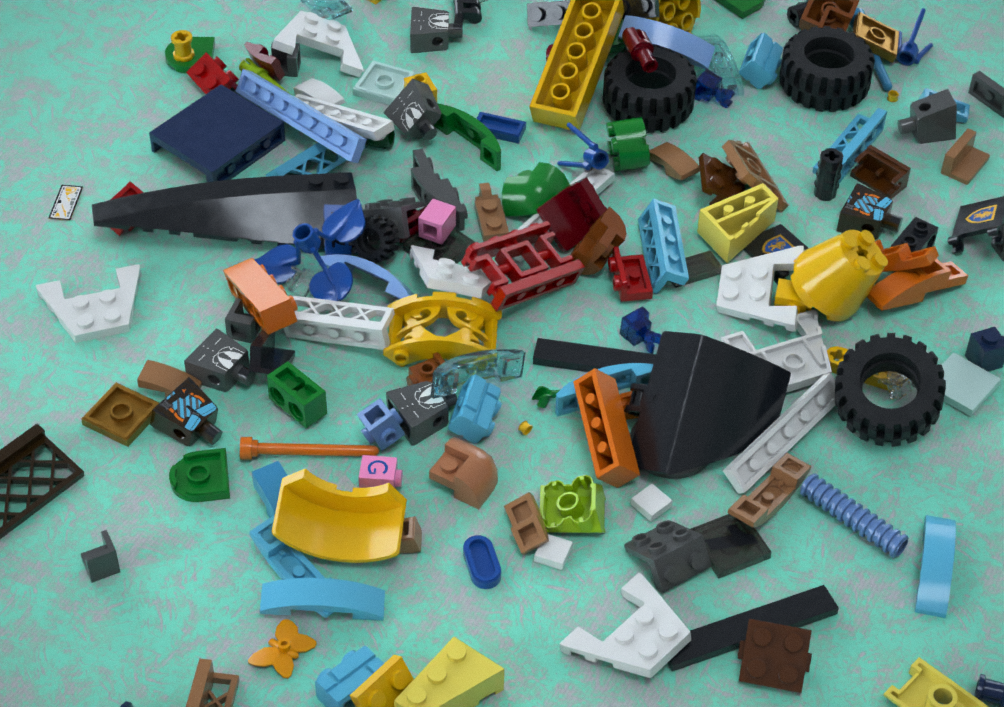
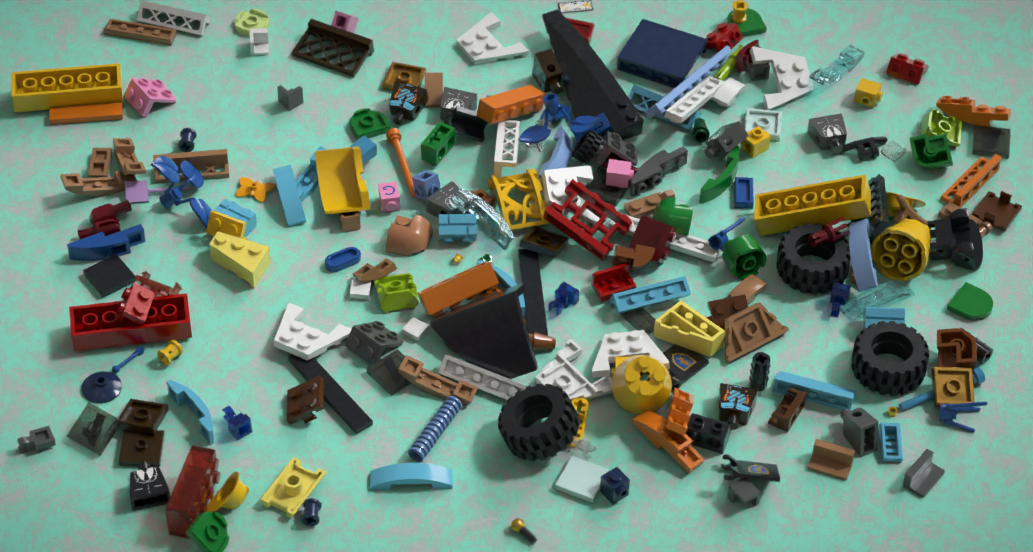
camera: 75 degrees right, 0 degrees up
none -> dark brown plate [519,226,569,258]
none -> dark brown torso [532,49,563,94]

